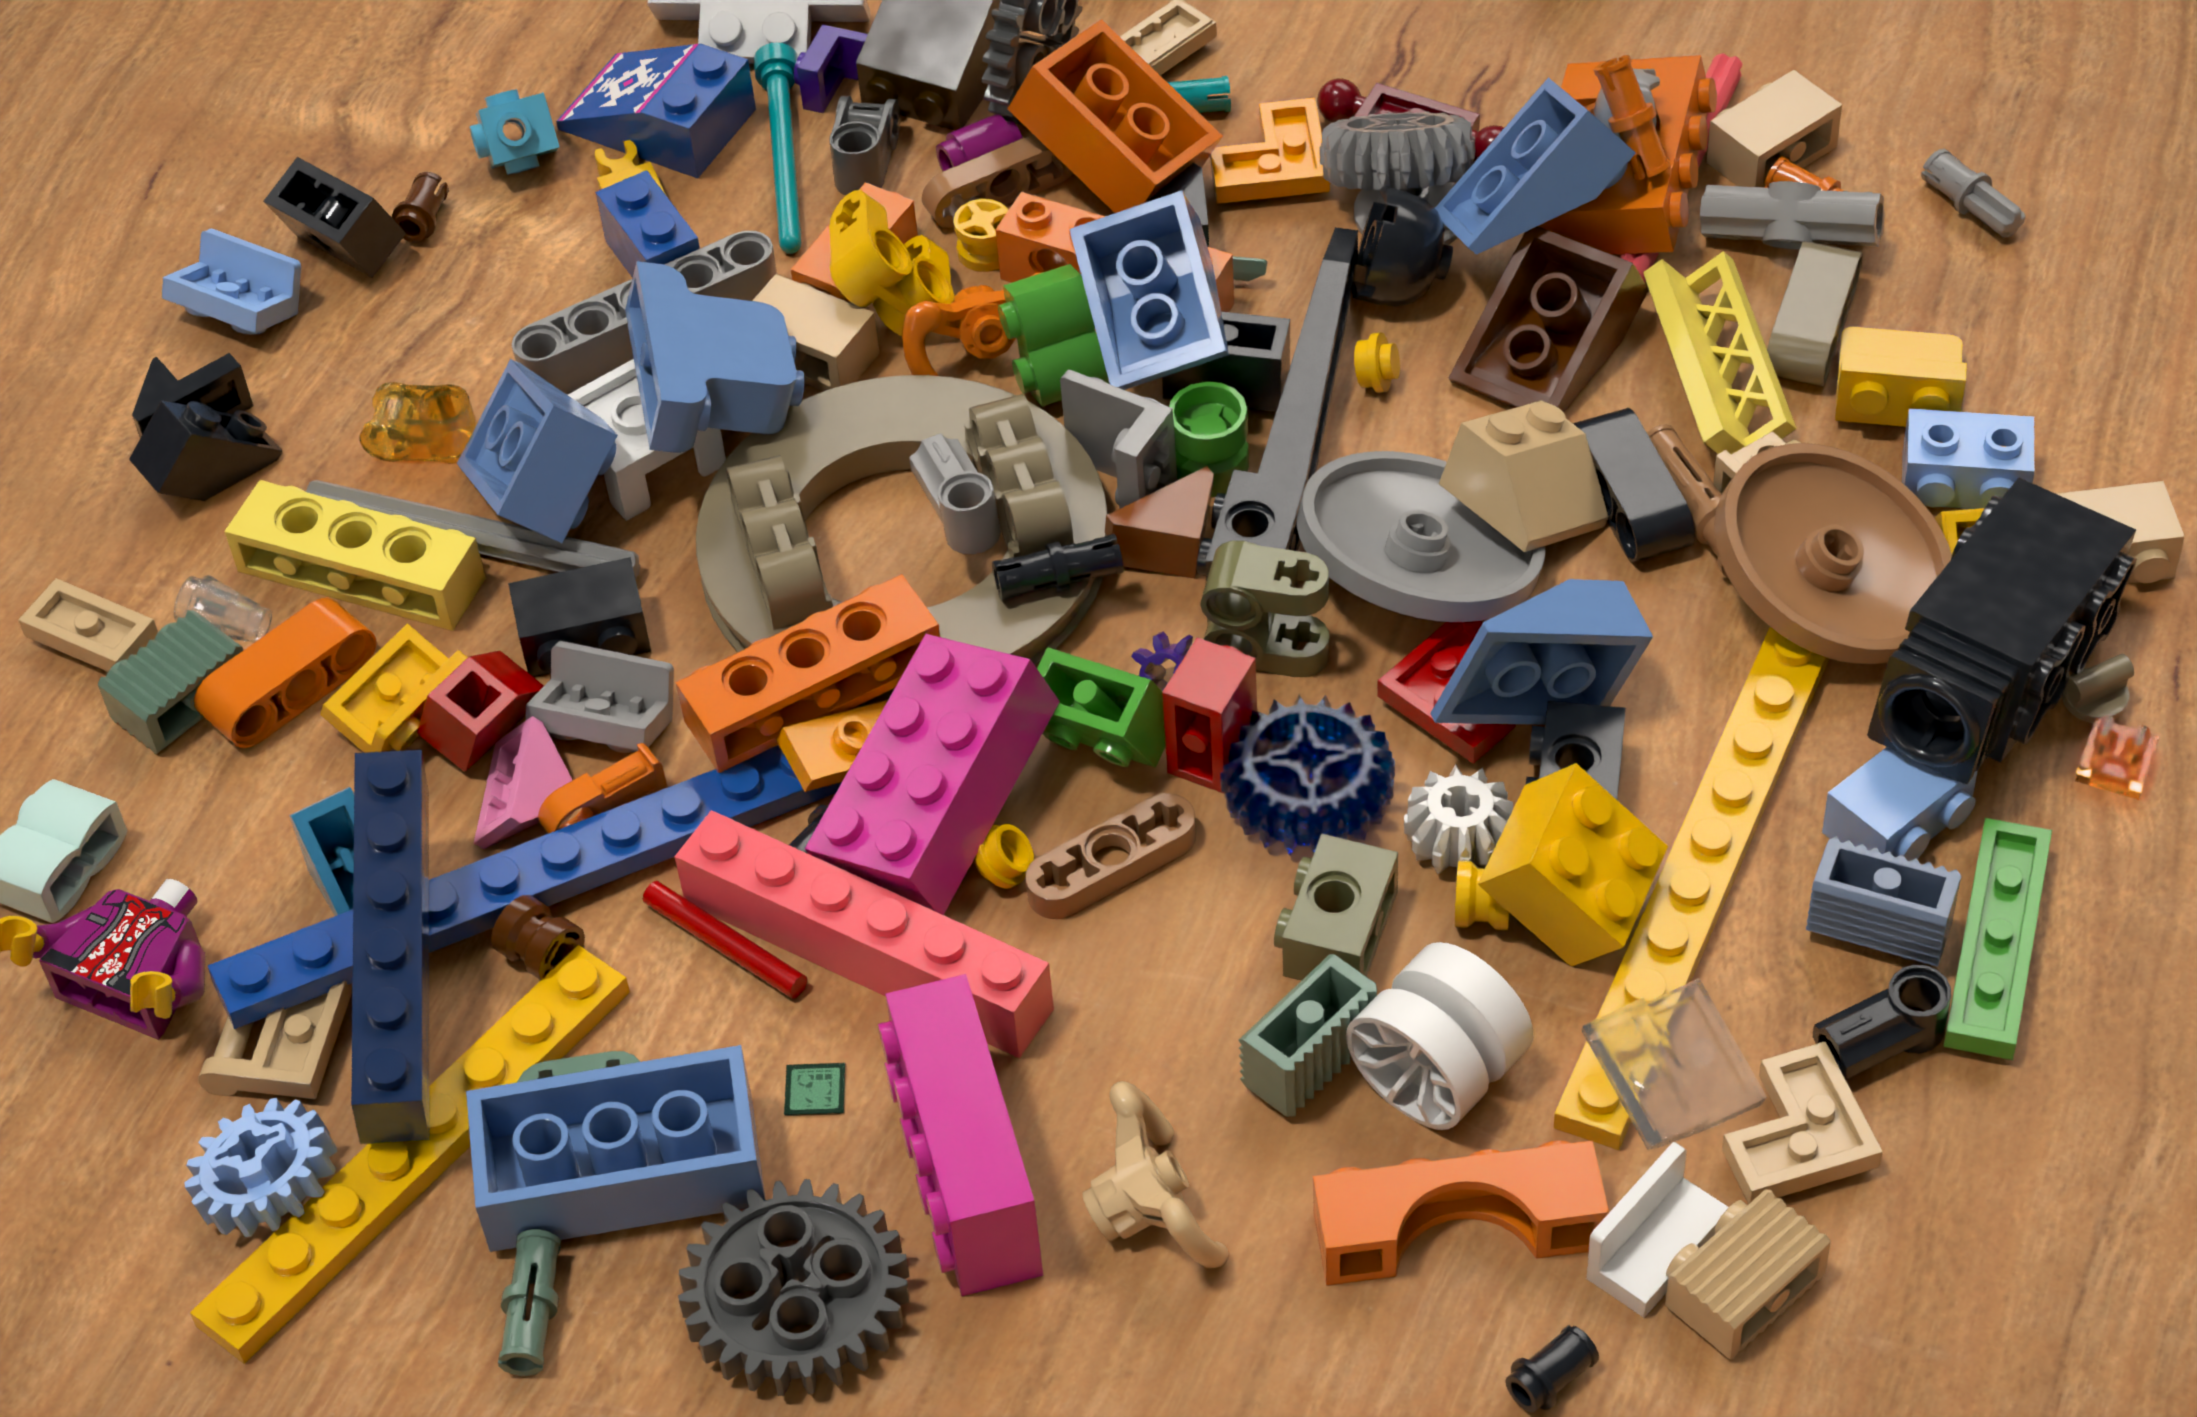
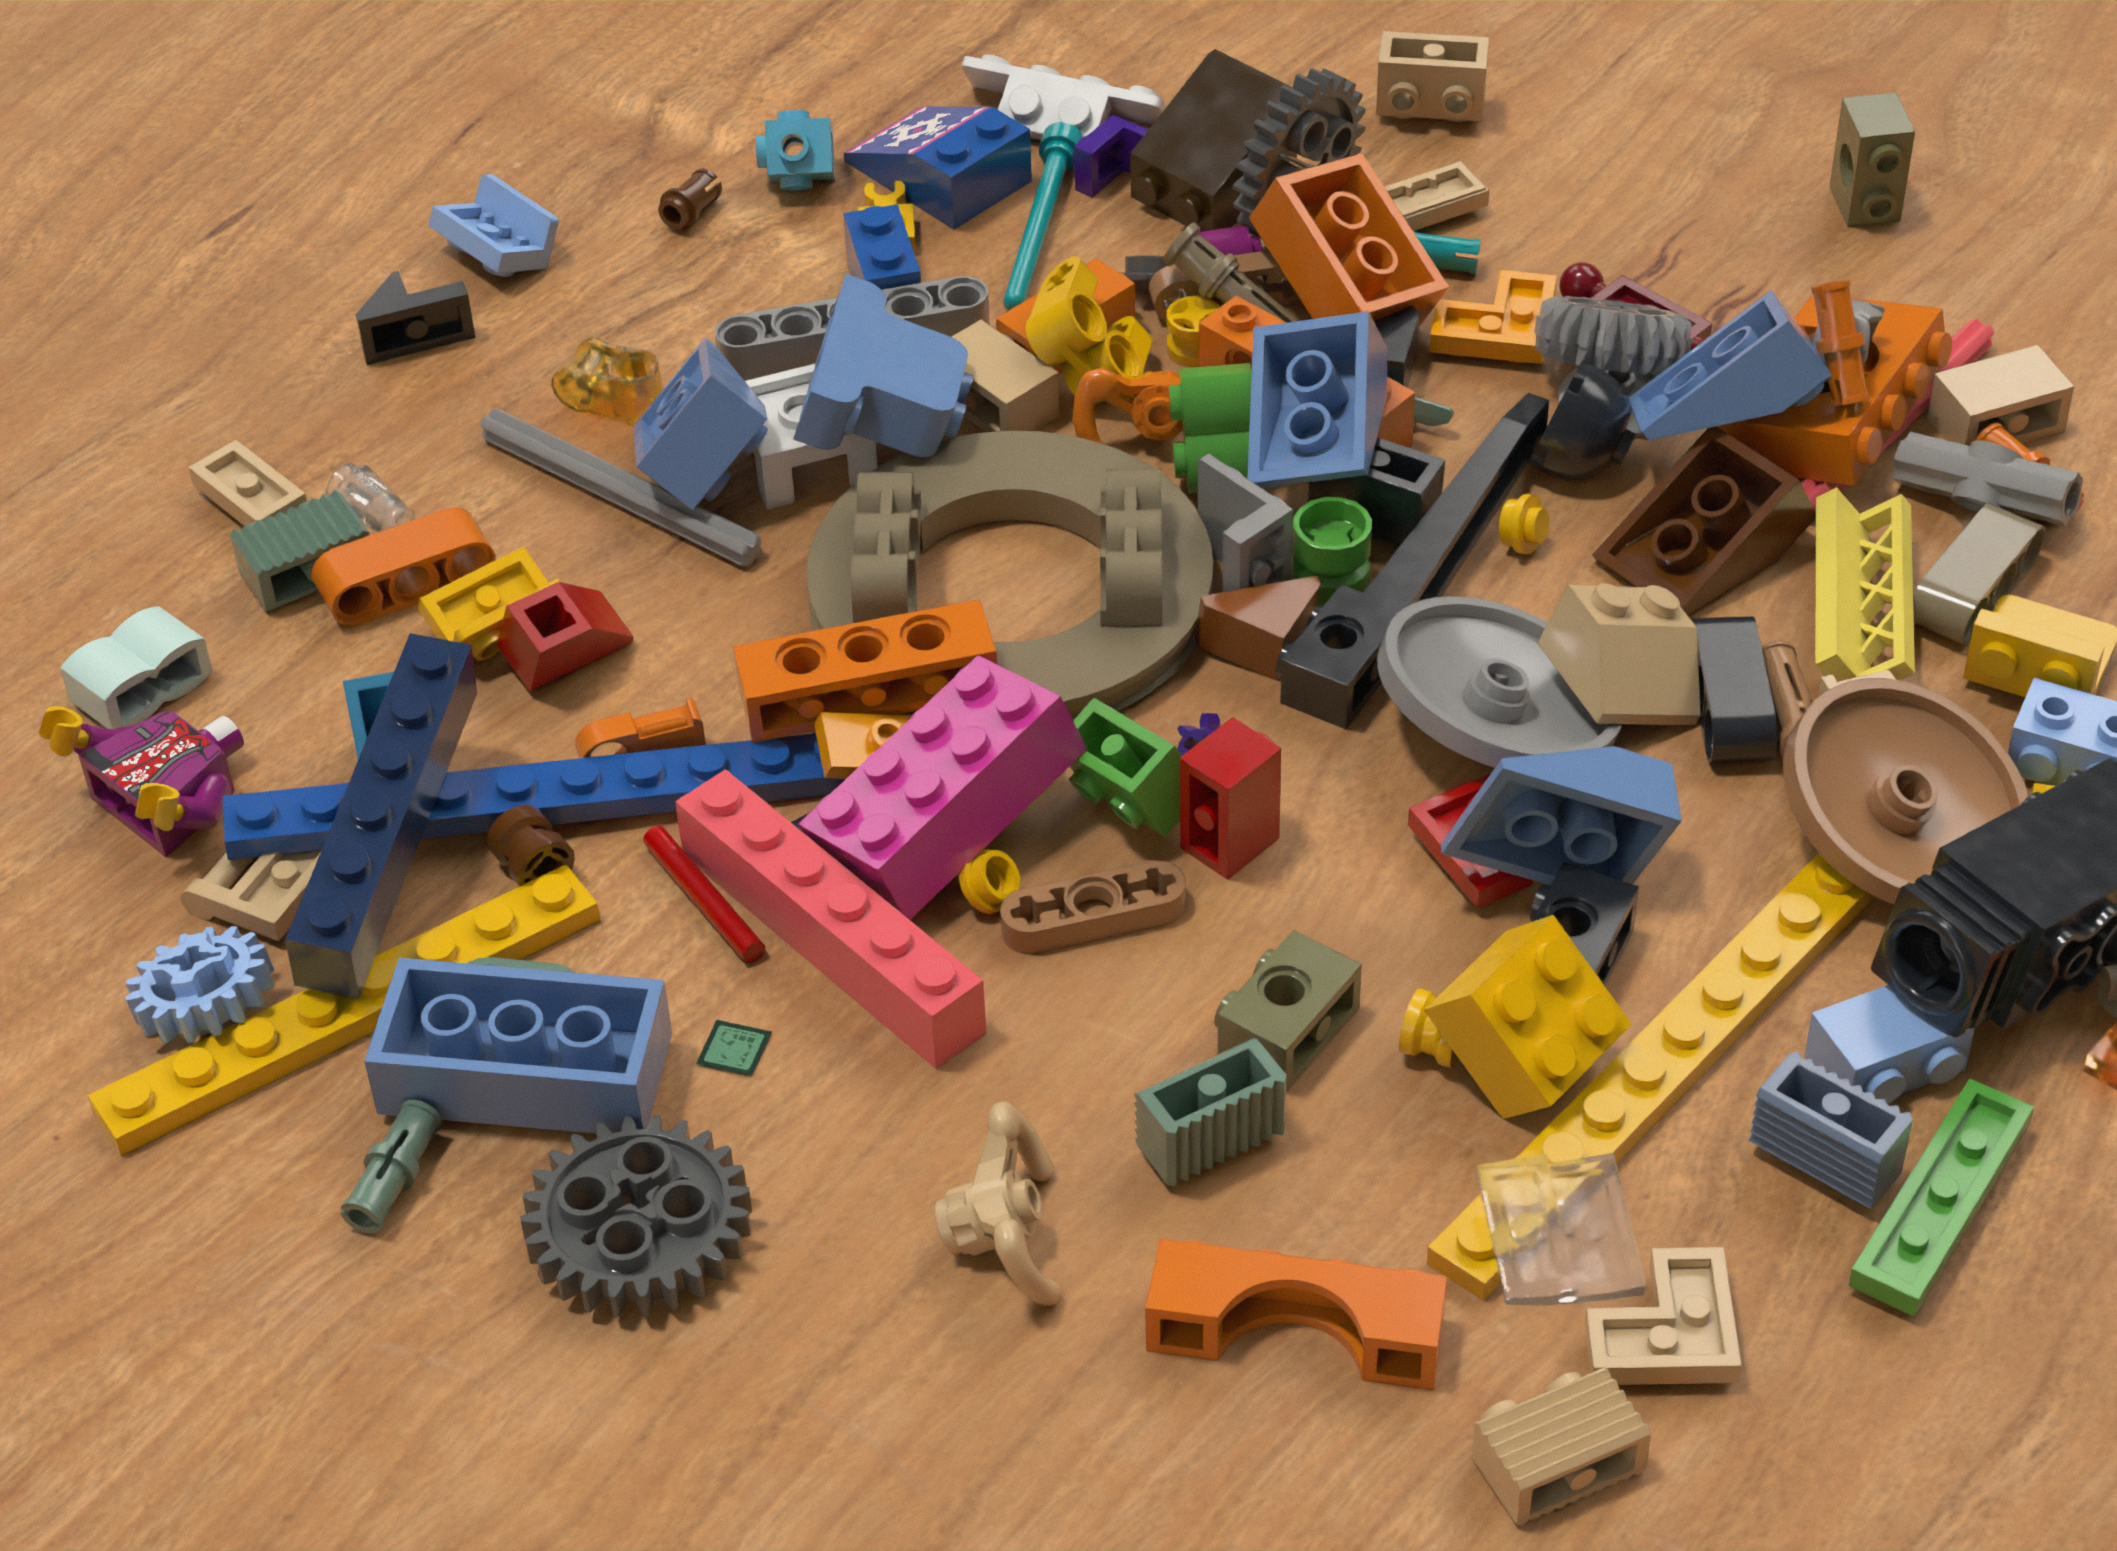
camera: 15 degrees right, 5 degrees down
black slope [129,400,282,501] -> none
light yellow brick [224,480,486,631] -> none
black brick [263,157,406,278] -> none
bright pink slope [473,716,572,849] -> none
black brick [508,557,651,677] -> none
light grey bracket [526,641,674,753] -> none
dark grey piece [830,96,900,196] -> none
dark pink brick [878,974,1043,1296] -> none
light grey piece [909,433,1001,554] -> none
black pin [992,534,1124,600] -> none
olive piece [1200,541,1329,677] -> none
clear blue gear [1220,694,1395,856] -> none
white wheel [1346,942,1533,1130] -> none
white gear [1404,764,1513,875] -> none
black pin [1505,1325,1599,1413] -> none
white panel [1586,1142,1728,1318] -> none
black piece [1813,965,1951,1080] -> none
none -> dark grey plate [1118,255,1166,291]
none -> dark tan pin [1161,222,1298,323]

